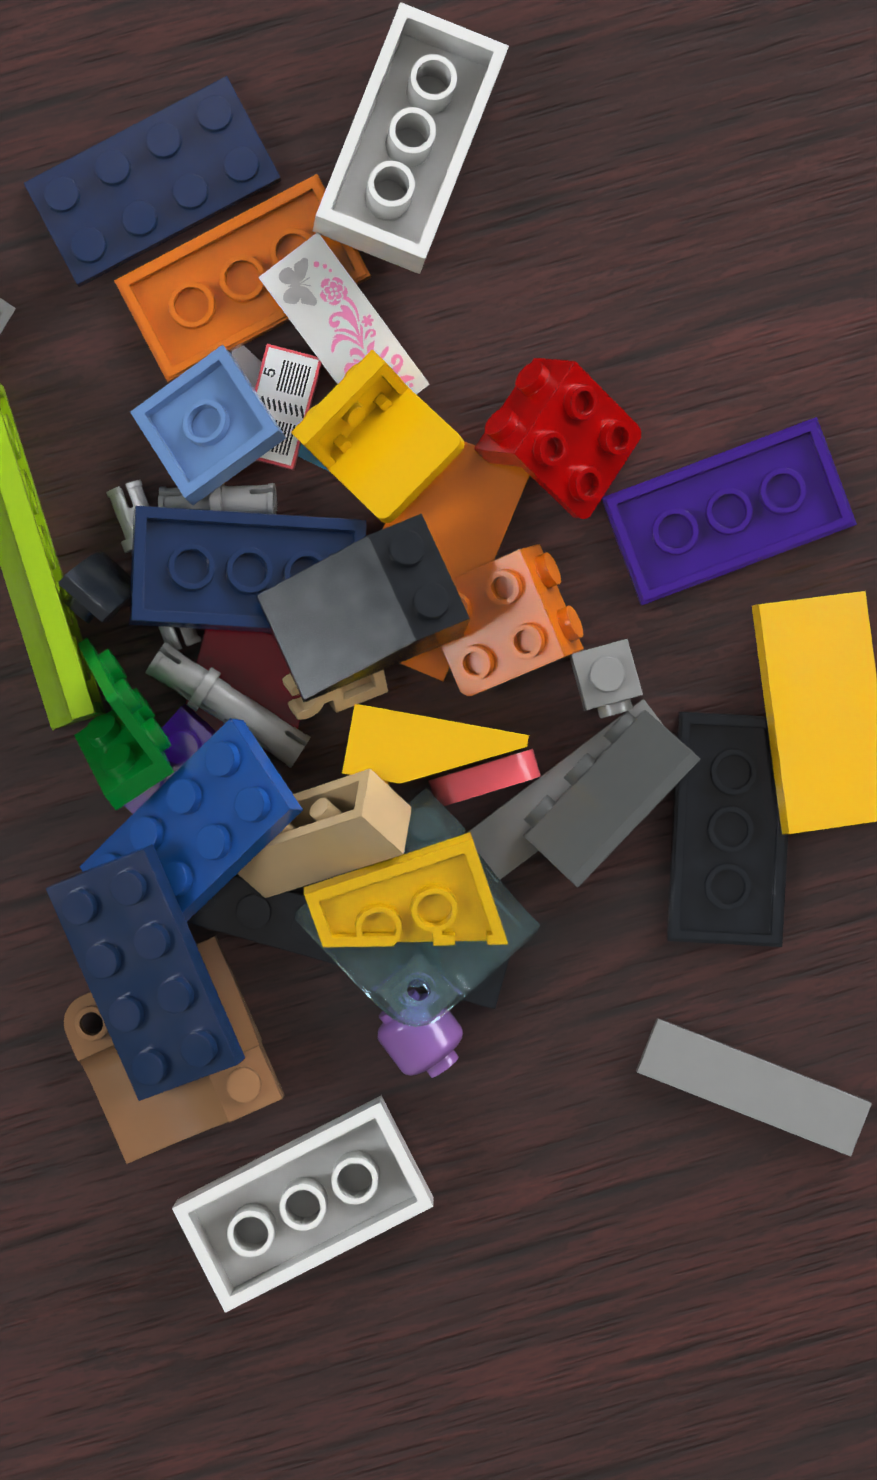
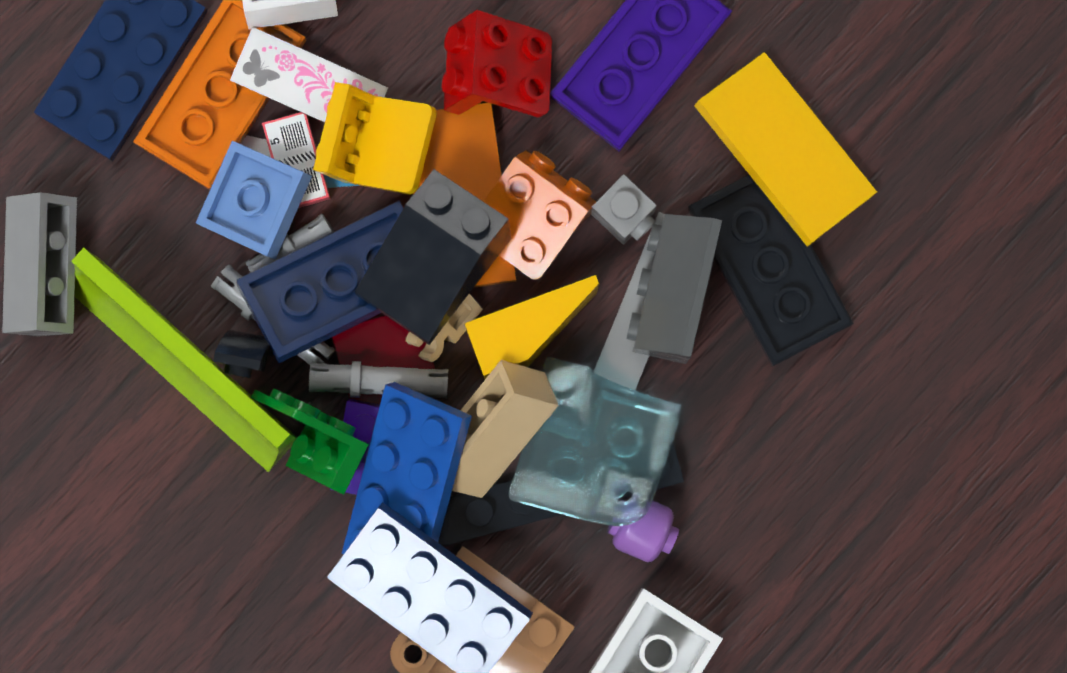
camera: 25 degrees left, 5 degrees down
yellow wing [303,832,508,948] -> none
coral beam [429,749,541,808] -> none
light grey tile [636,1018,872,1157] -> none

